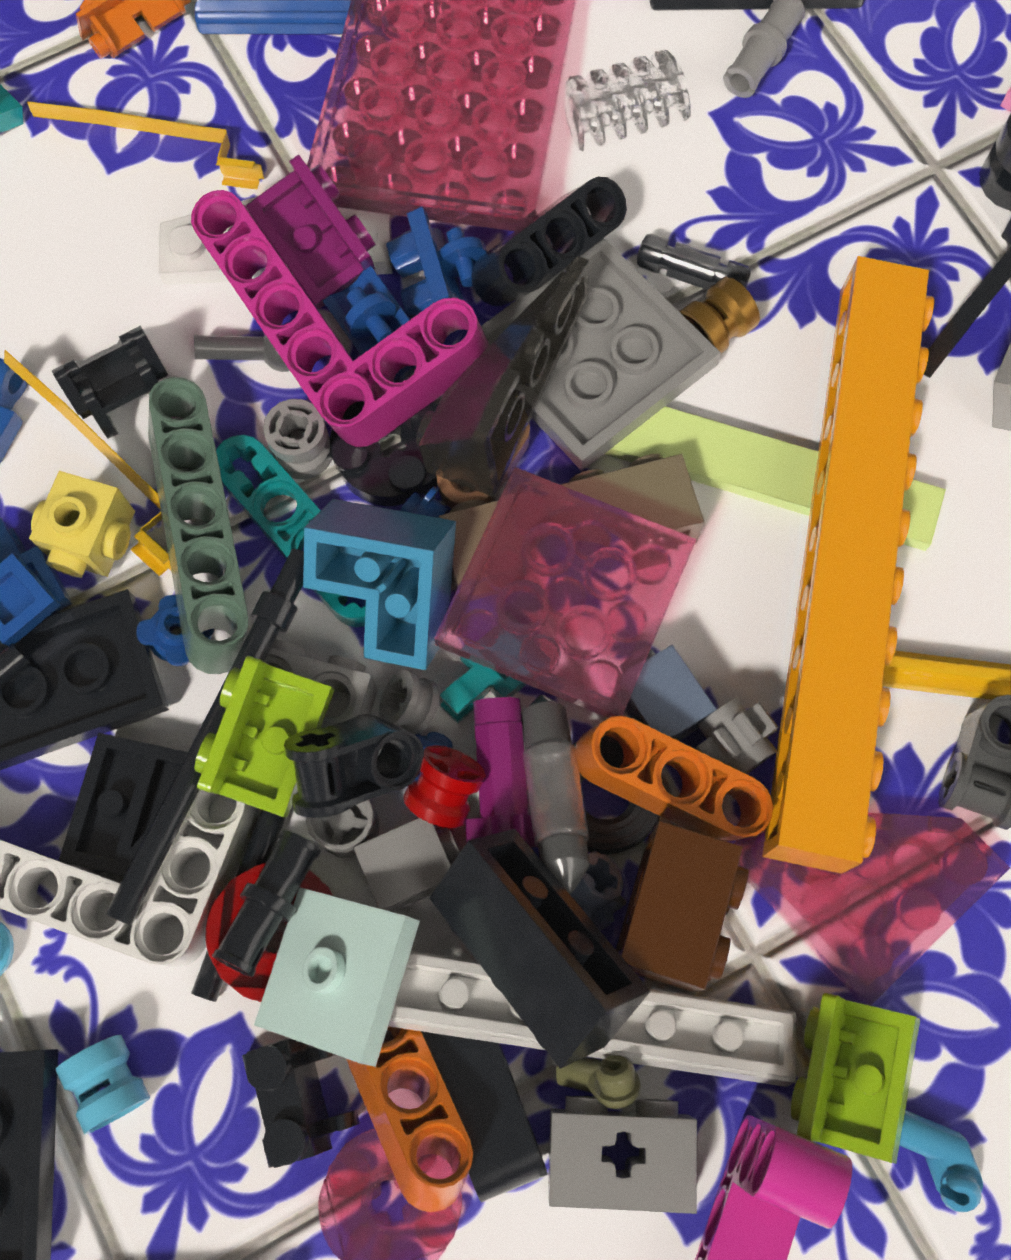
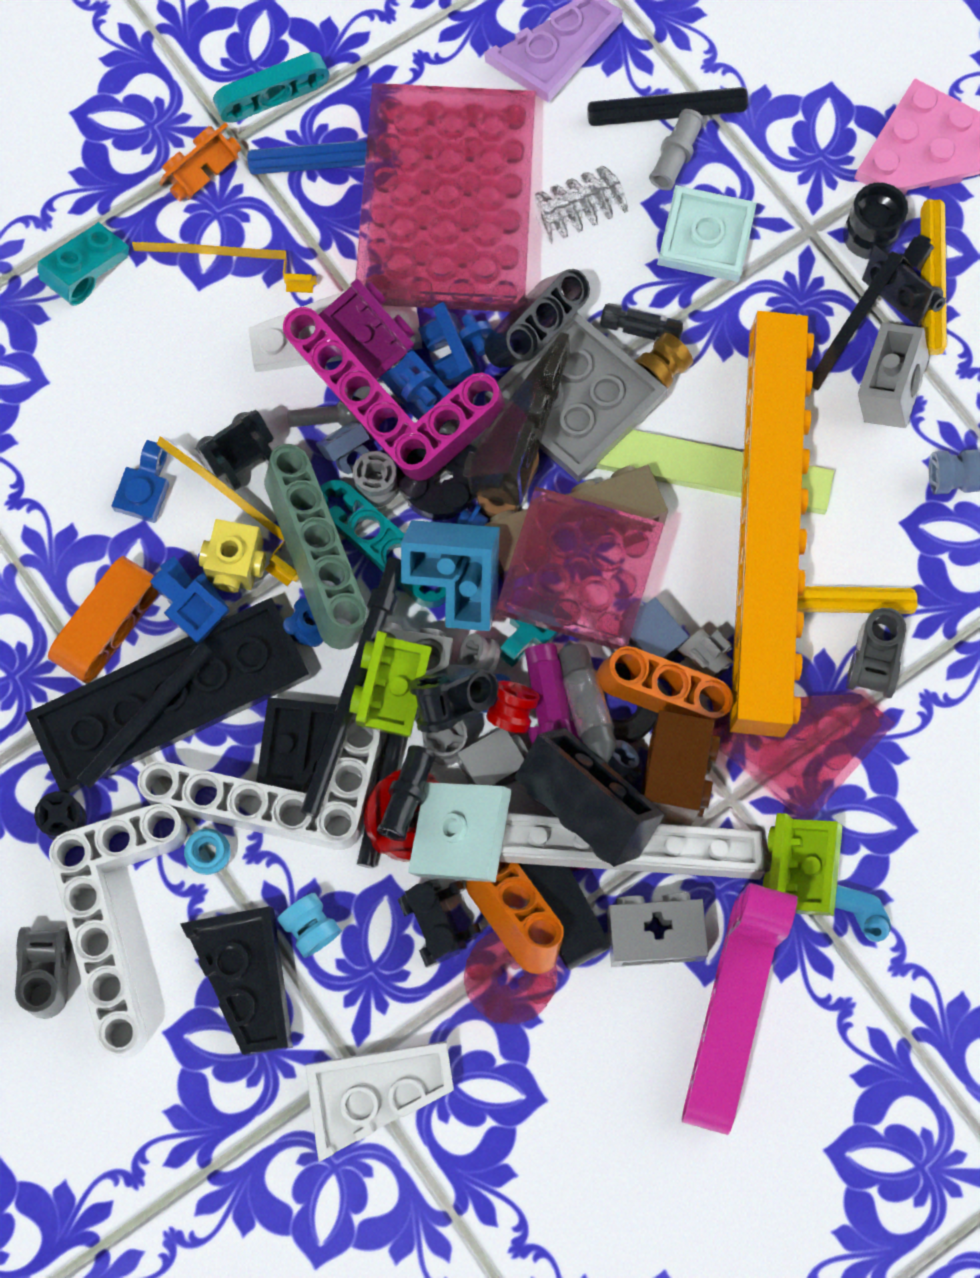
camera: 10 degrees left, 0 degrees up
olive arm [556,1055,641,1109] -> none
none -> sand blue tile [315,421,370,475]
none -> light aqua plate [657,185,757,282]

